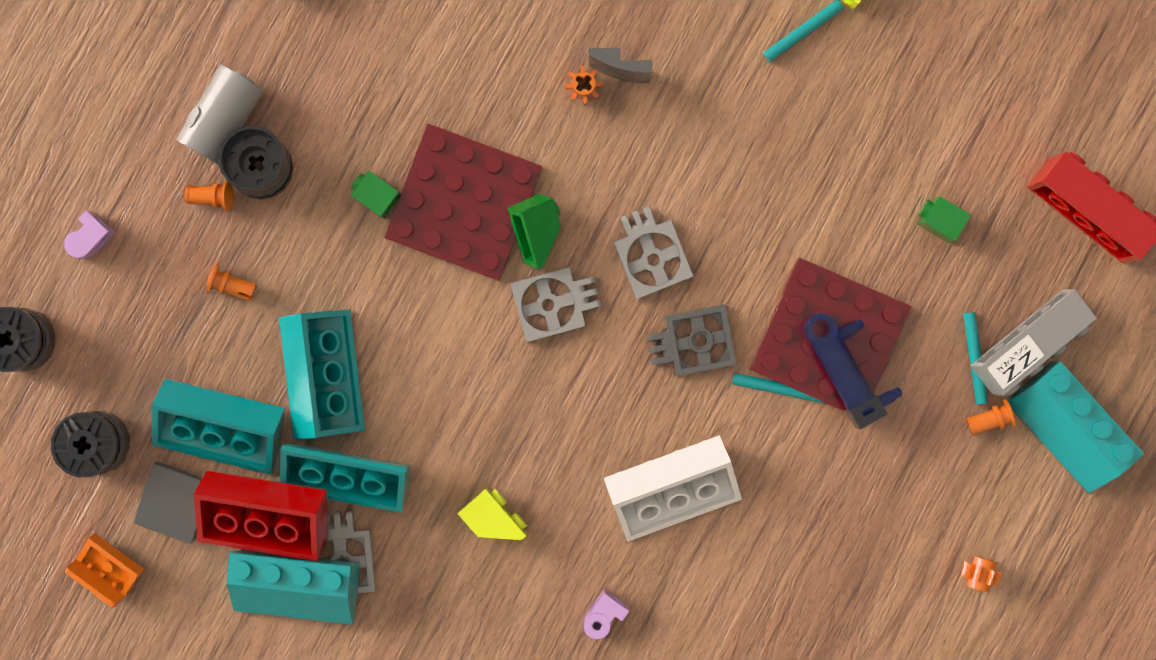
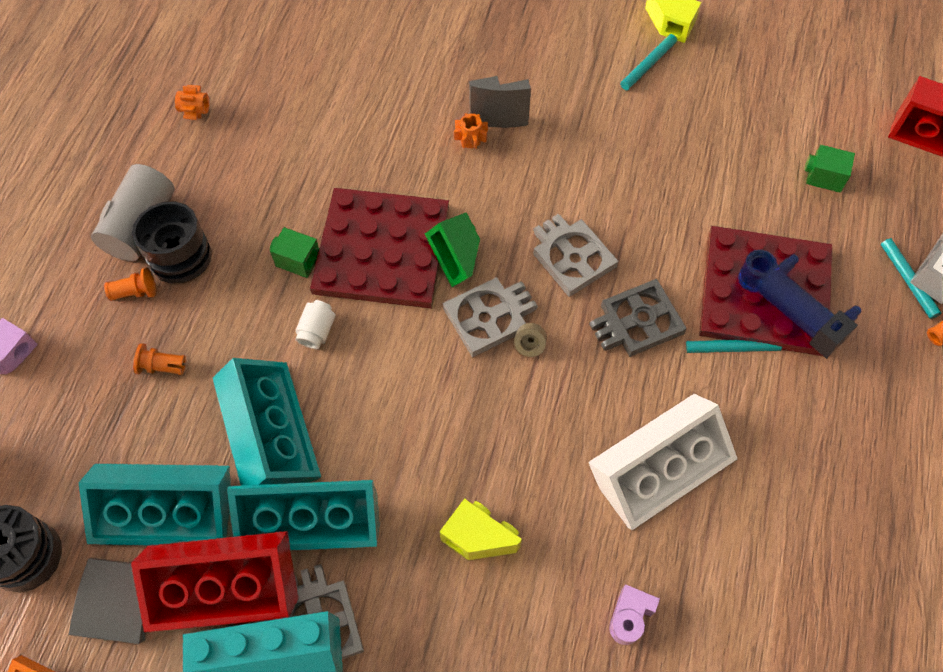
camera: 15 degrees left, 25 degrees down
none -> white brick [295,300,336,349]
none -> dark tan tile [514,323,547,357]

